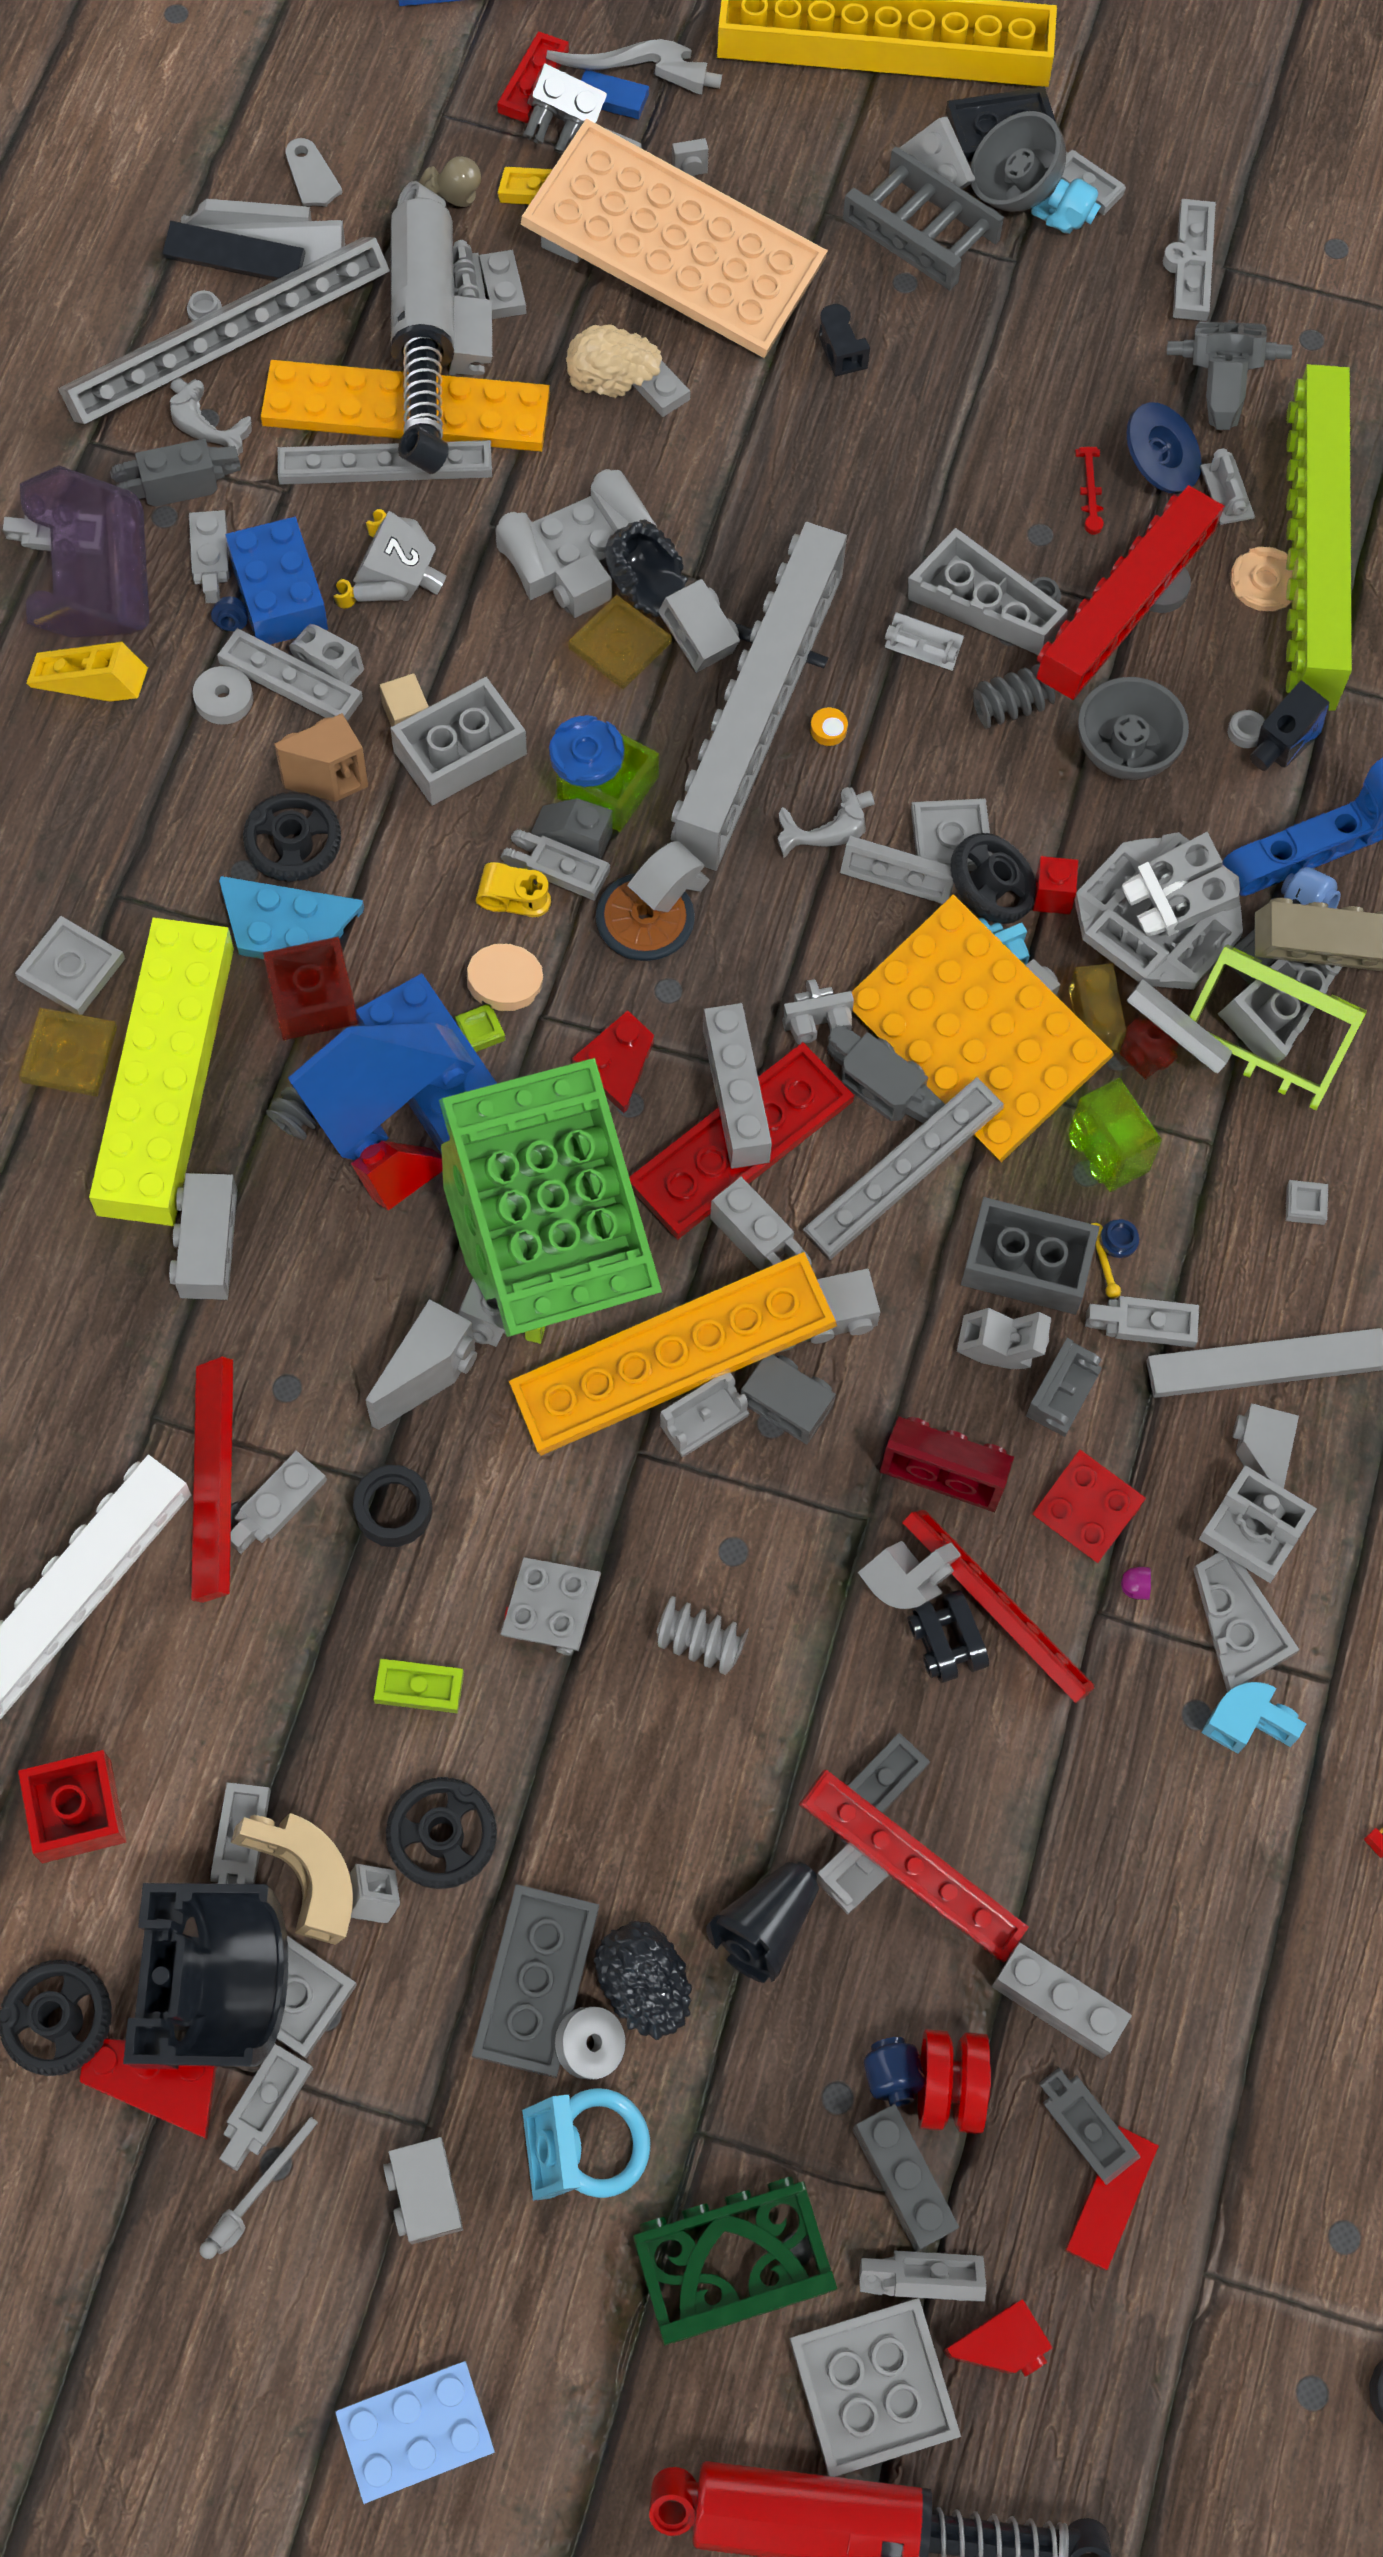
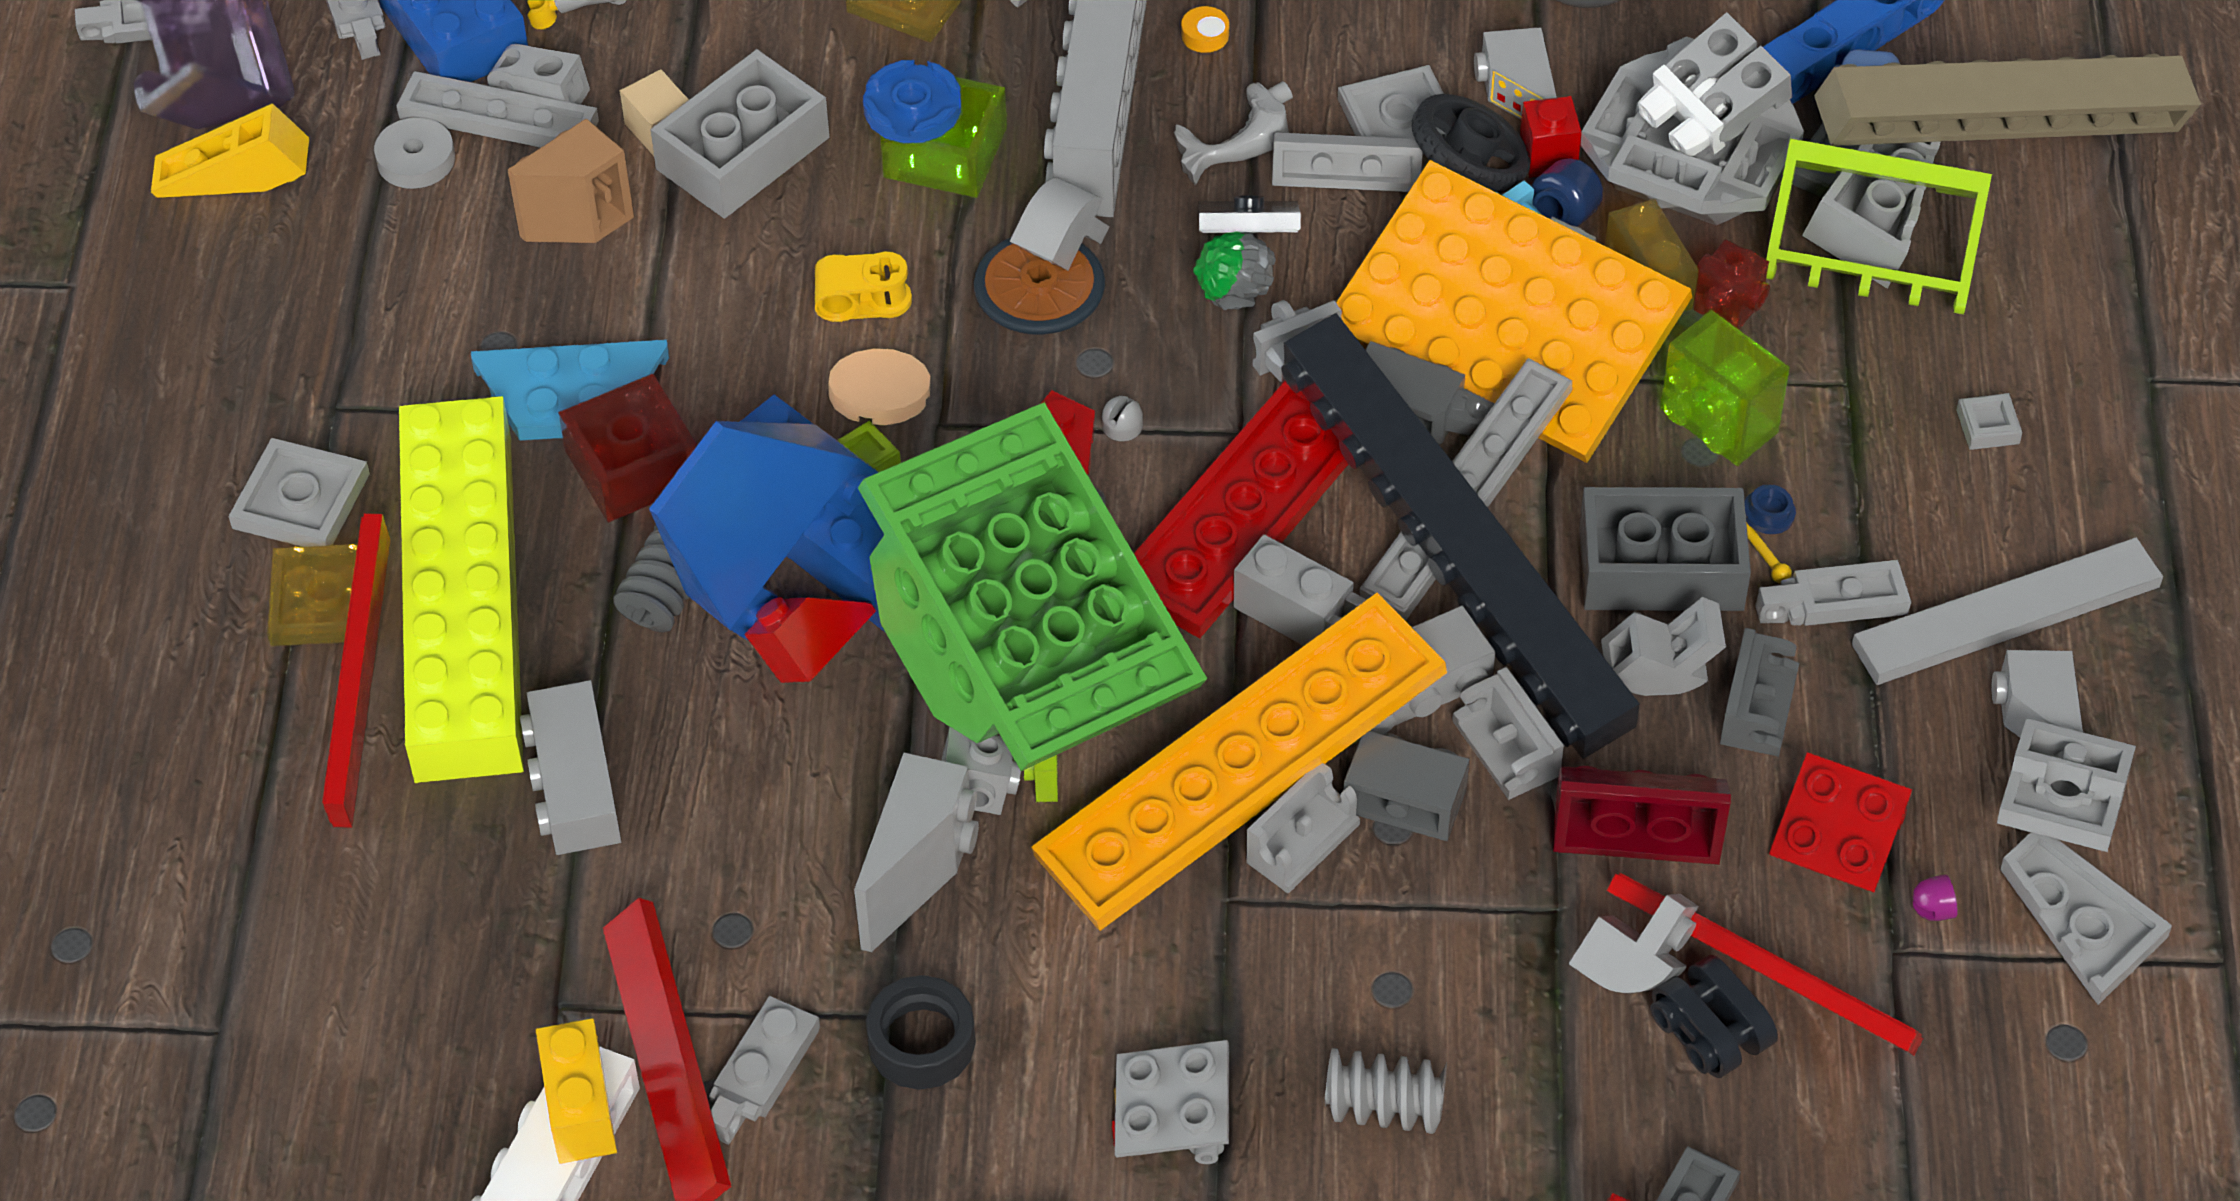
camera: 10 degrees left, 15 degrees down
dark blue plate [211,596,248,631] -> none
black wheel [243,791,341,882] -> none
light grey hinge [500,830,610,901] -> none
dark grey slope [531,798,613,859] -> none
light grey brick [703,1003,772,1169] -> none
light grey tile [1127,979,1232,1073] -> none
medium azure brick [1201,1682,1306,1754] -> none
none -> red tile [322,513,391,828]
none -> yellow brick [536,1018,617,1164]
none -> light grey hinge [1102,396,1143,441]
none -> piece [1193,231,1276,311]
none -> plate [1198,195,1301,233]
none -> black brick [1281,313,1640,759]
none -> light grey hinge [1452,667,1564,800]
none -> light grey slope [1474,27,1557,119]
none -> dark blue head [1531,158,1603,227]

